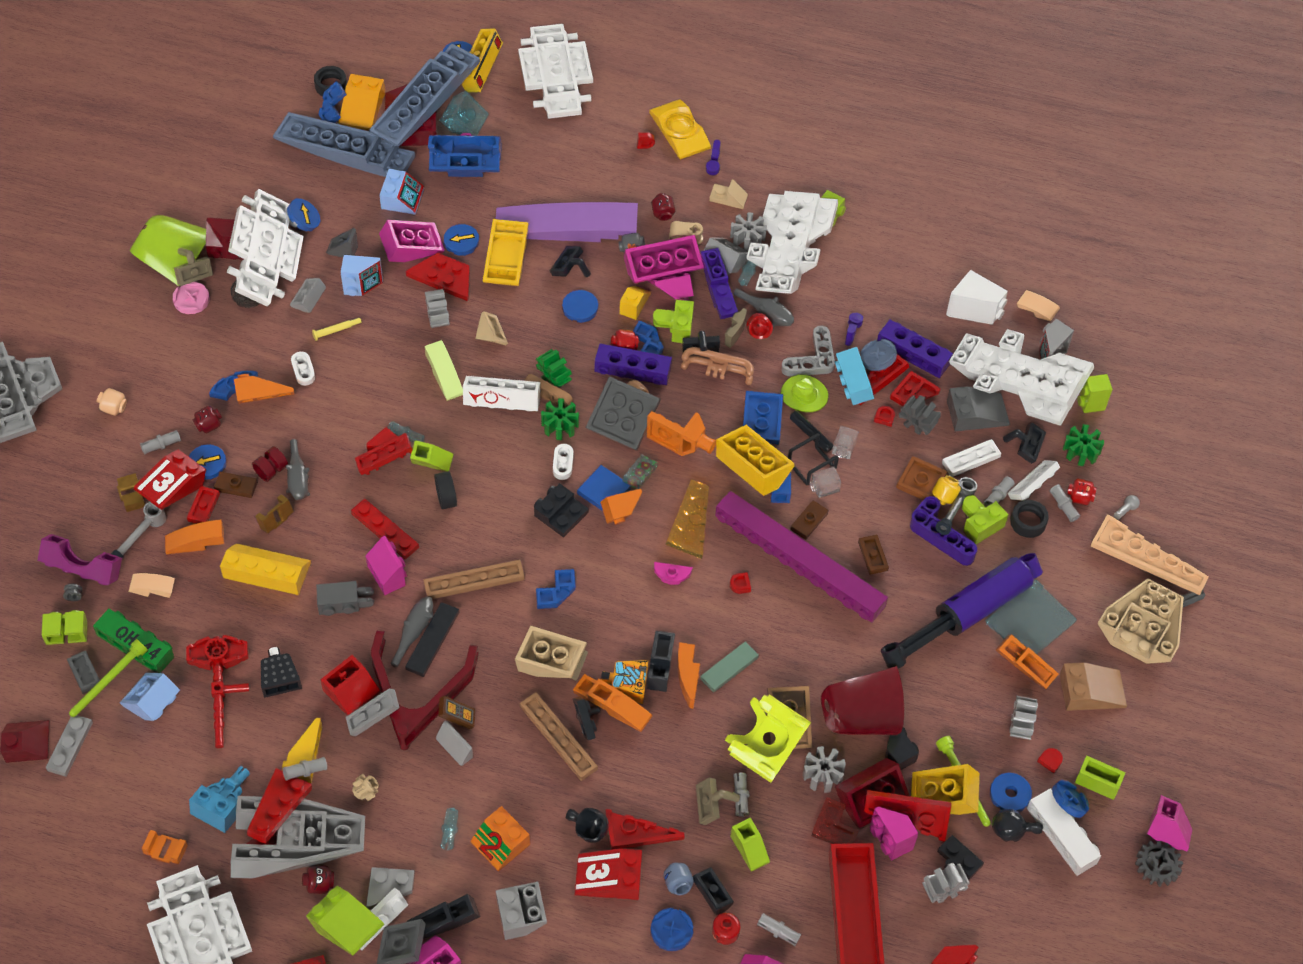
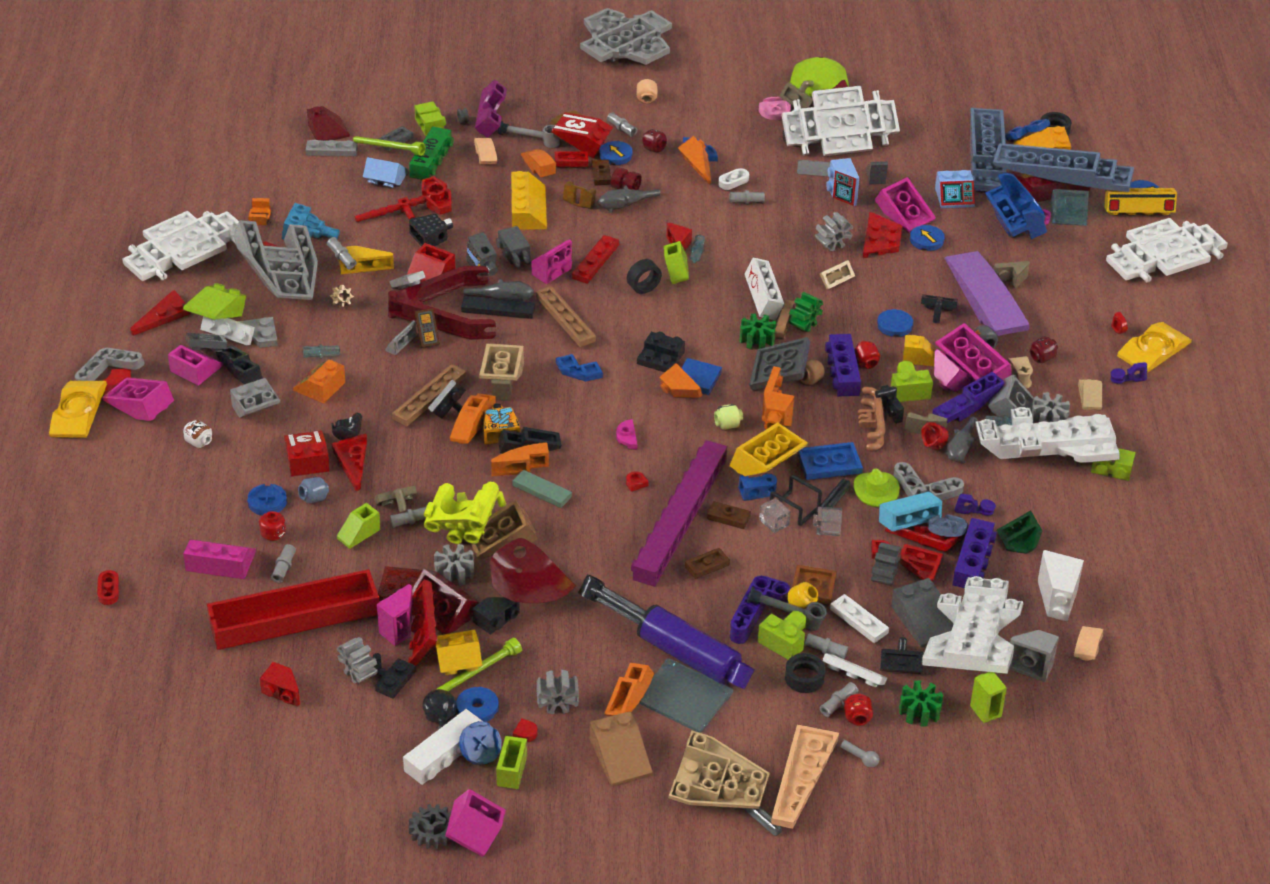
camera: 75 degrees right, 15 degrees down
red wing [247,768,312,844] -> none
blue tile [287,198,320,231] -> none
dark red head [302,865,334,894] -> none
light yellow piece [312,318,362,341] -> none
red plate [355,433,413,475] -> none
yellowish green slope [425,340,463,401] -> none
yellow slope [483,219,529,286] -> none
white plate [553,444,573,480] -> none
clear light blue tile [622,454,658,489] -> none
blue tile [633,320,664,355] -> none
clear yellow wing [665,479,709,559] -> none
black brick [693,867,734,915] -> none
none -> dark grey torso [466,232,498,276]
none -> yellowish green head [714,404,743,430]
none -> light grey pin [729,190,765,204]
none -> dark tan slope [994,261,1030,288]
none -> dark green slope [997,510,1043,554]

